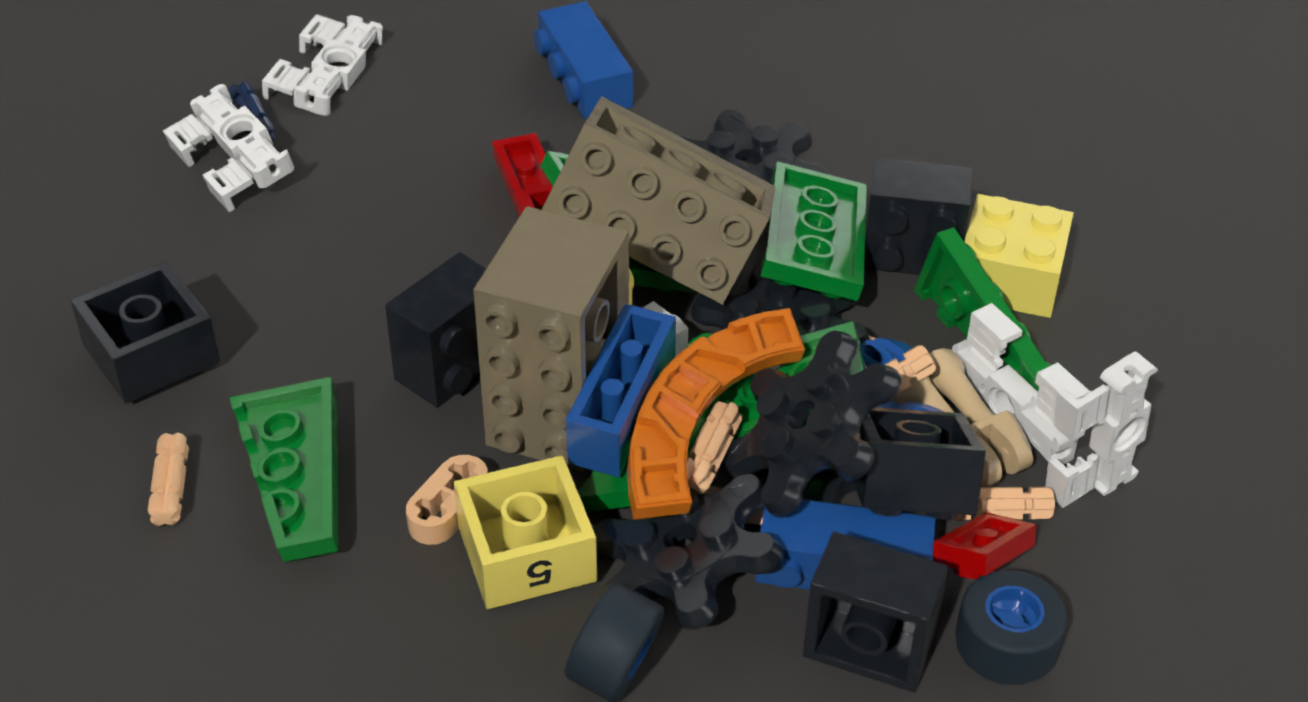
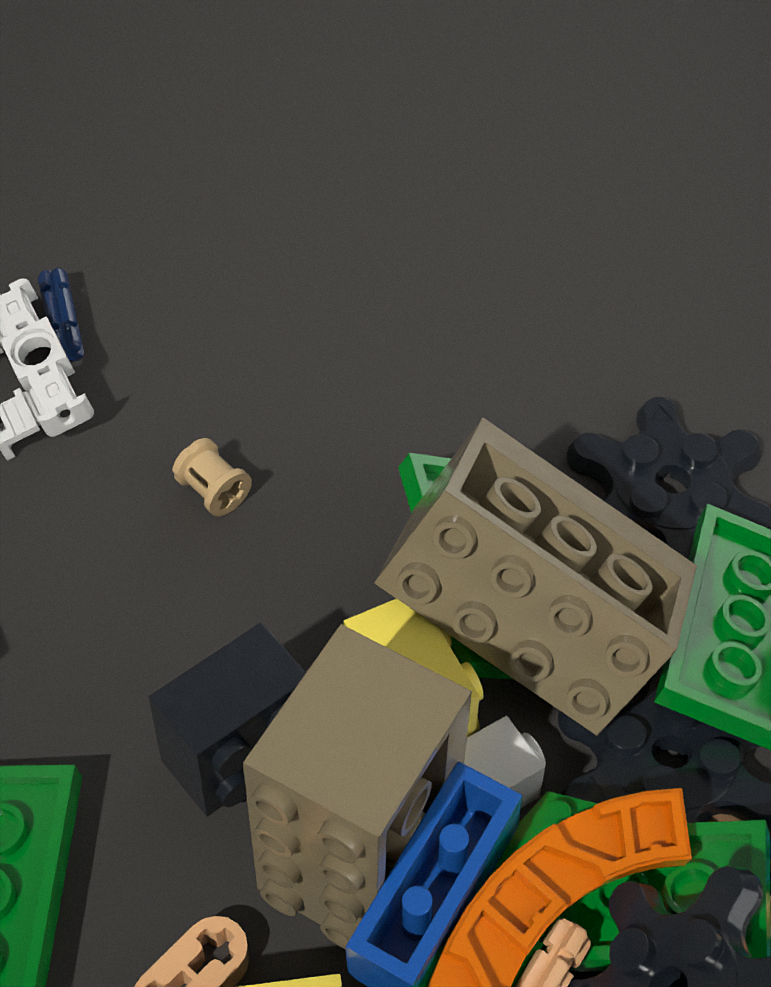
camera: 10 degrees right, 10 degrees up
white piece [262,14,383,116] -> none
red plate [492,133,552,217] -> none
blue brick [534,1,633,119] -> none
none -> tan bush [172,438,252,517]

